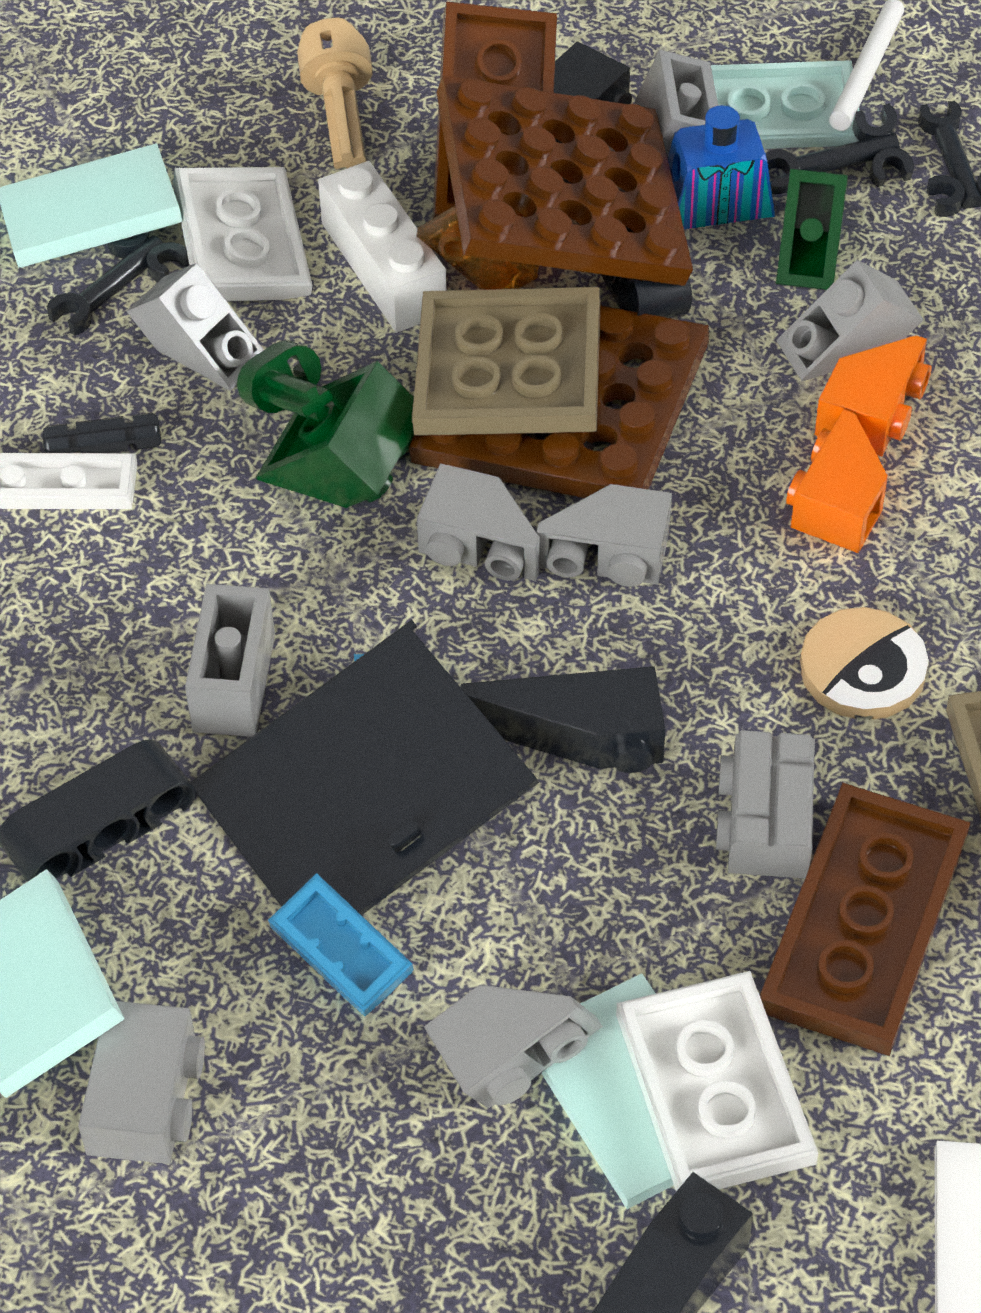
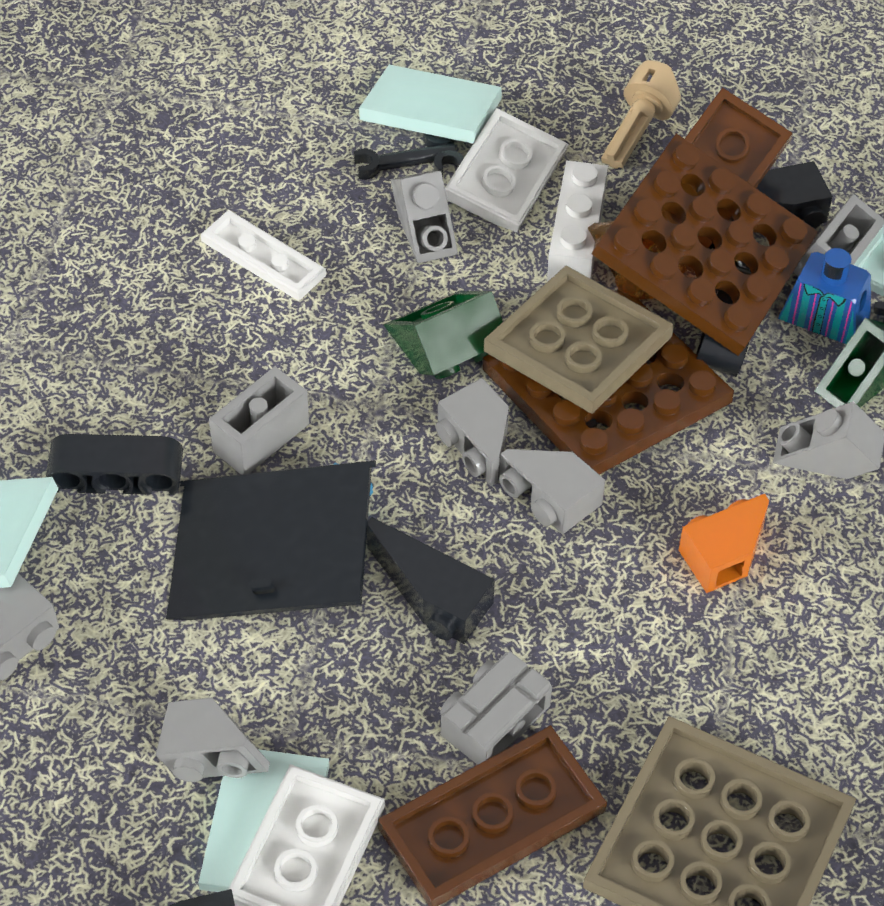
camera: 35 degrees right, 0 degrees up
black axle [42,412,161,453] -> none
dark green piece [237,340,333,421] -> none
dark azure plate [268,873,414,1016] -> none
tile [800,607,929,719] -> none
orange slope [814,335,932,457] -> none

